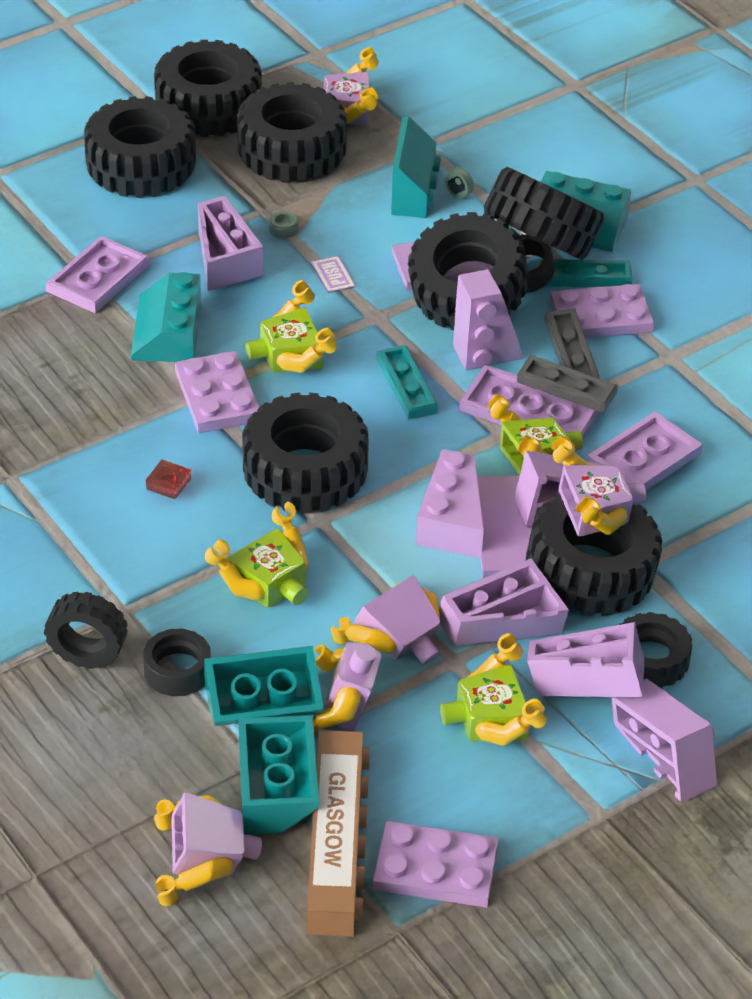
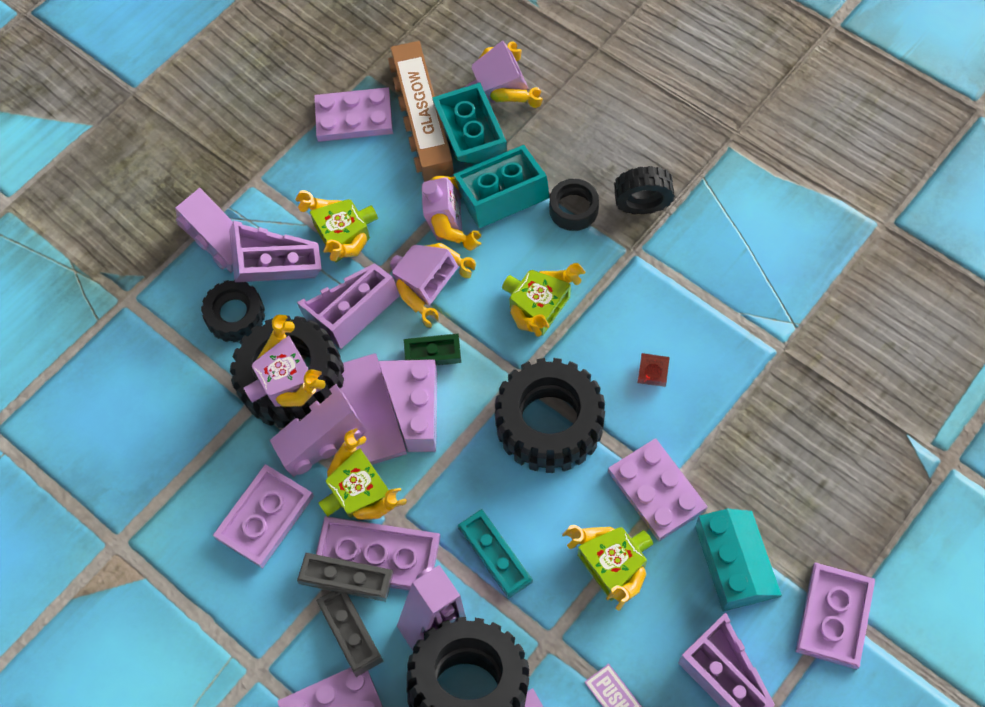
camera: 170 degrees right, 20 degrees up
none -> dark green plate [404,333,462,366]

